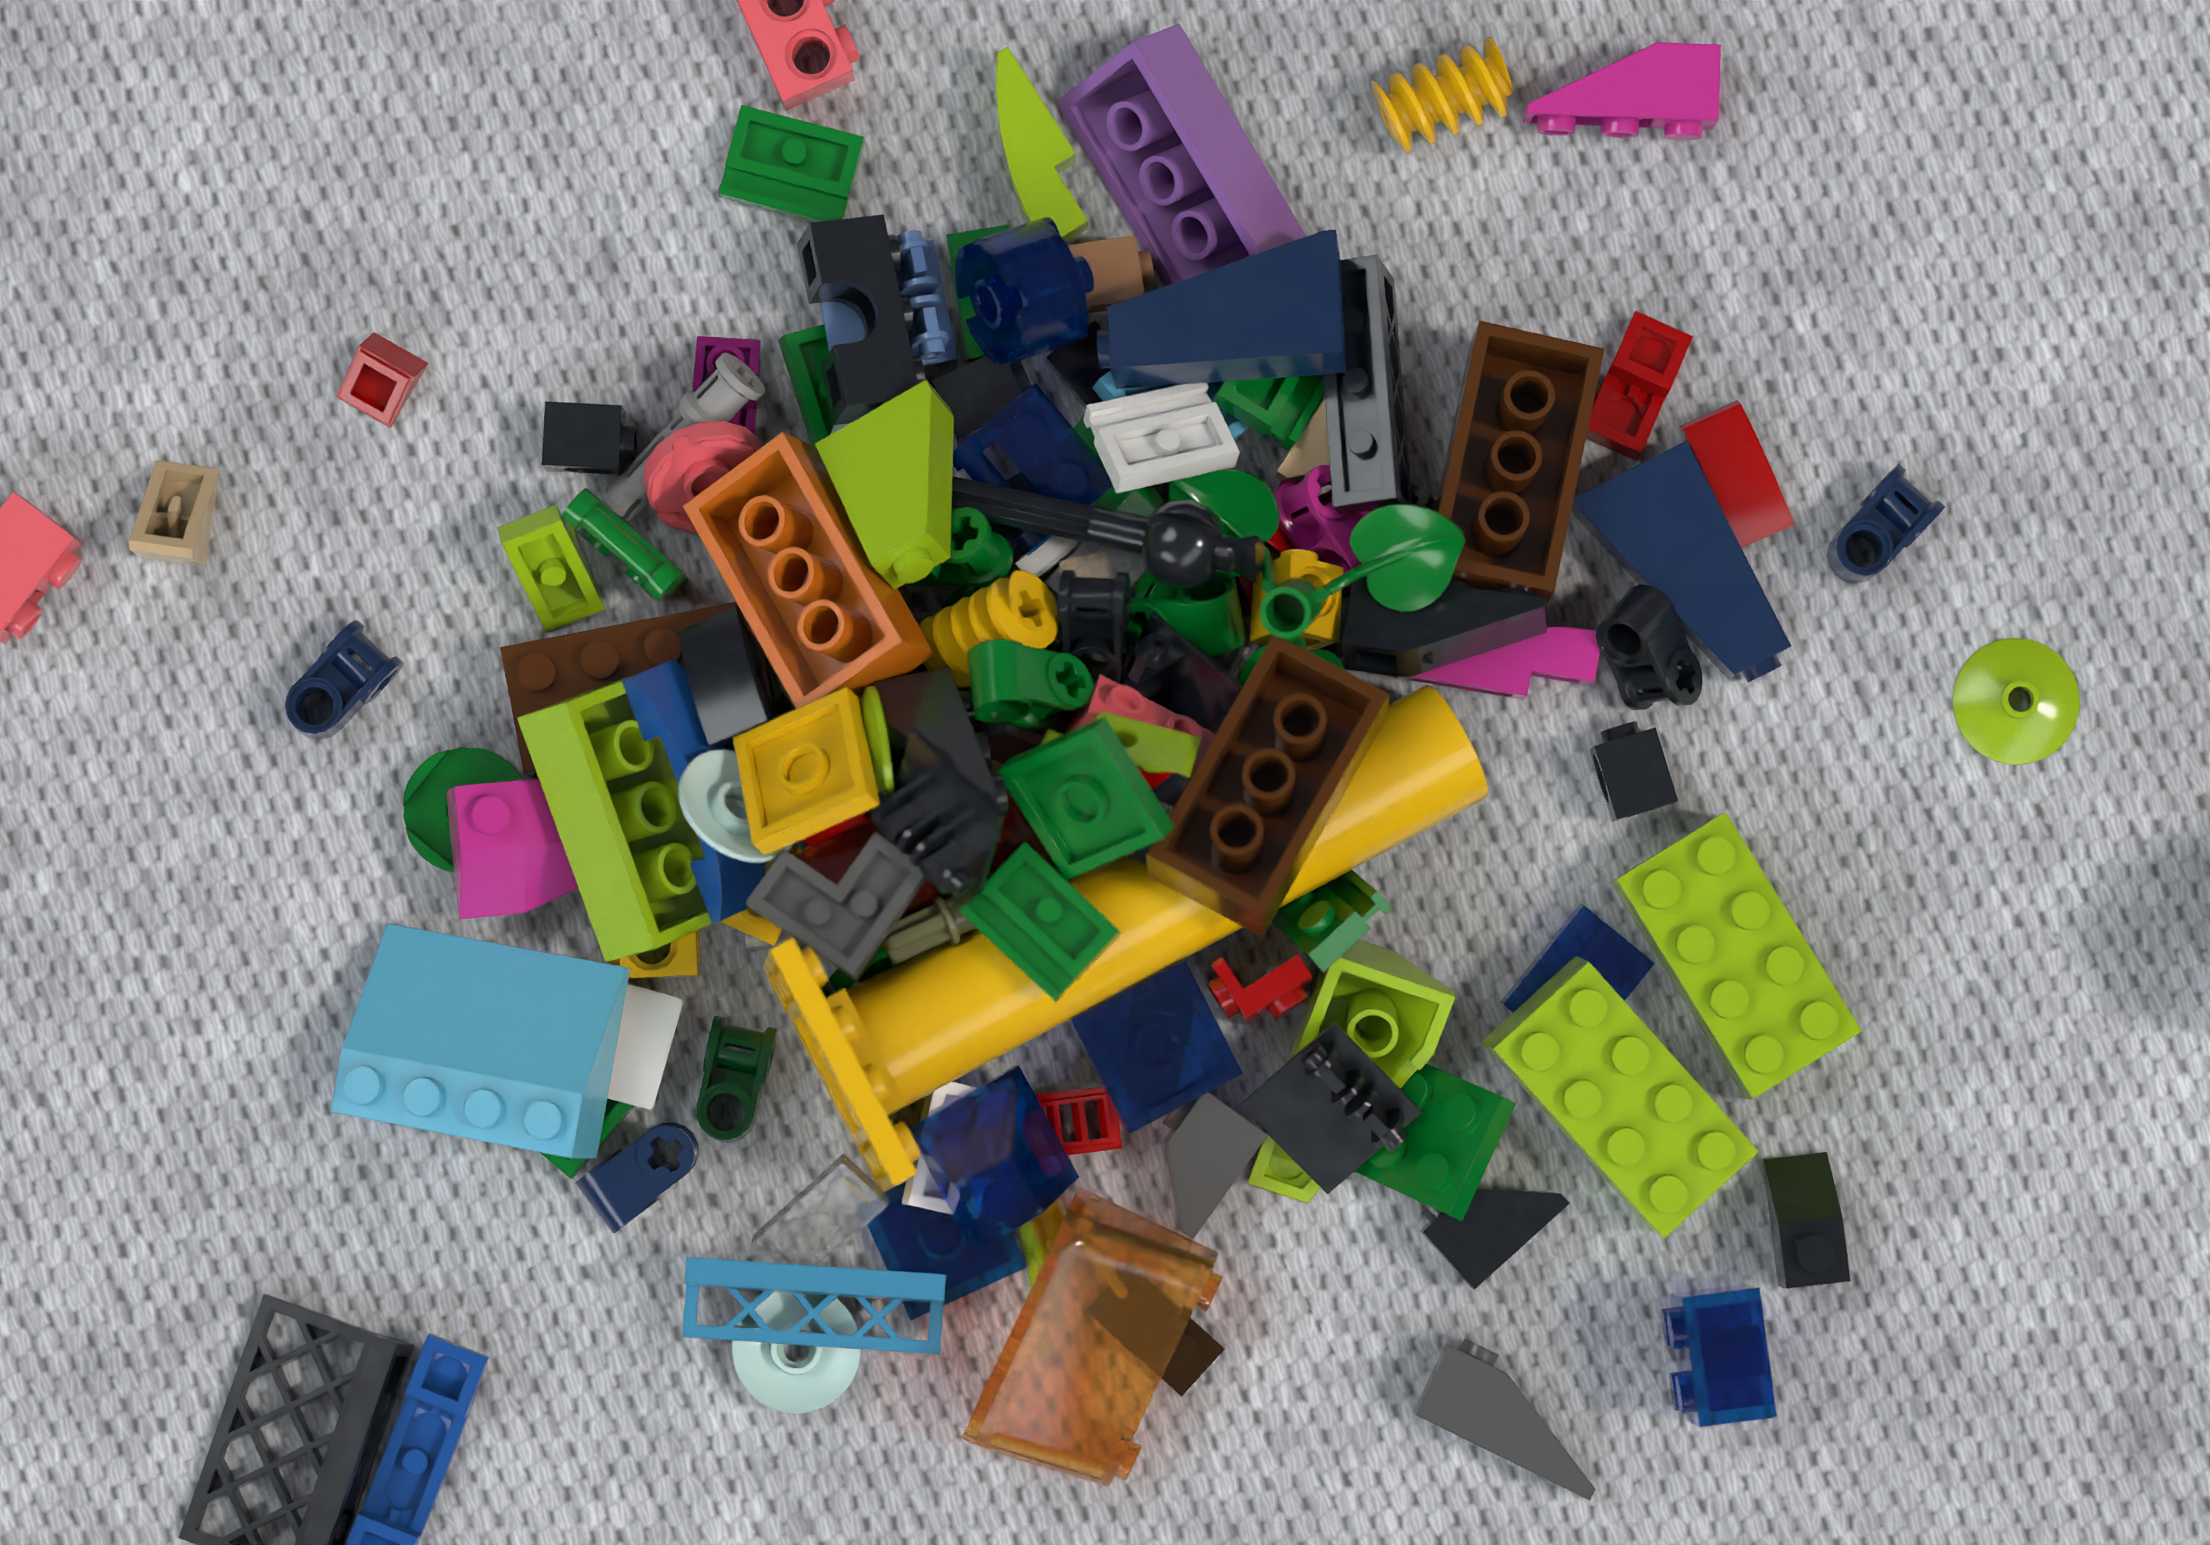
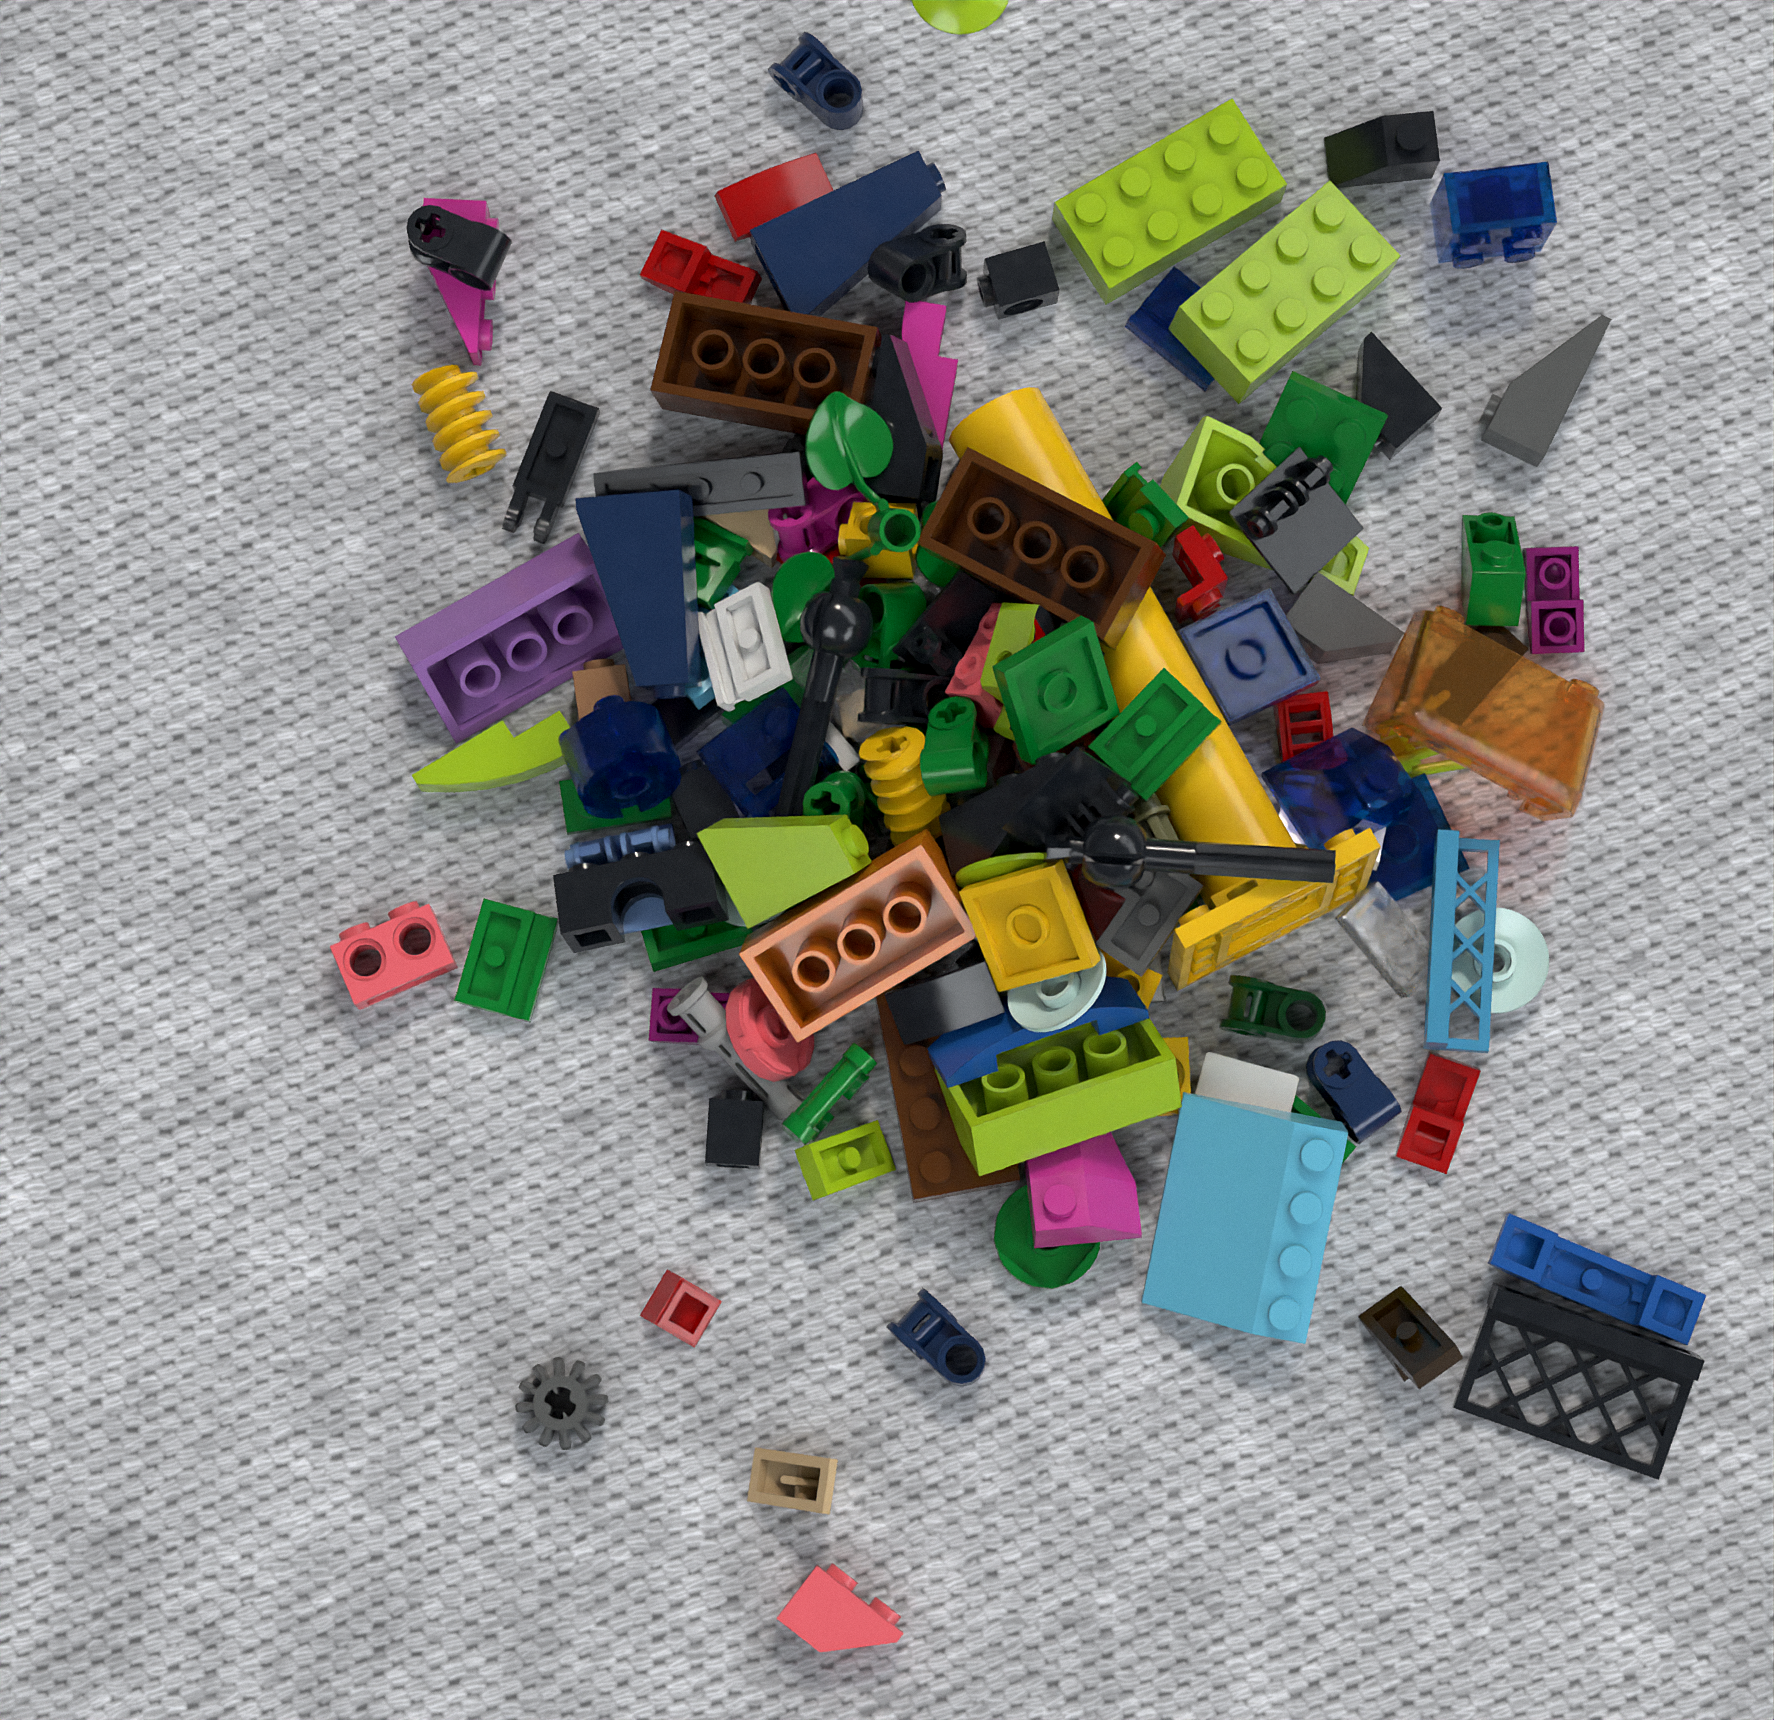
camera: 90 degrees left, 5 degrees down
none -> black piece [406,205,512,291]
none -> black hinge [502,391,600,544]
none -> dark grey gear [515,1357,609,1450]
none -> black piece [1043,814,1336,891]
none -> dark brown slope [1358,1286,1463,1390]
none -> red slope [1395,1051,1481,1174]
none -> green slope [1461,512,1526,626]
none -> magenta slope [1523,546,1585,654]

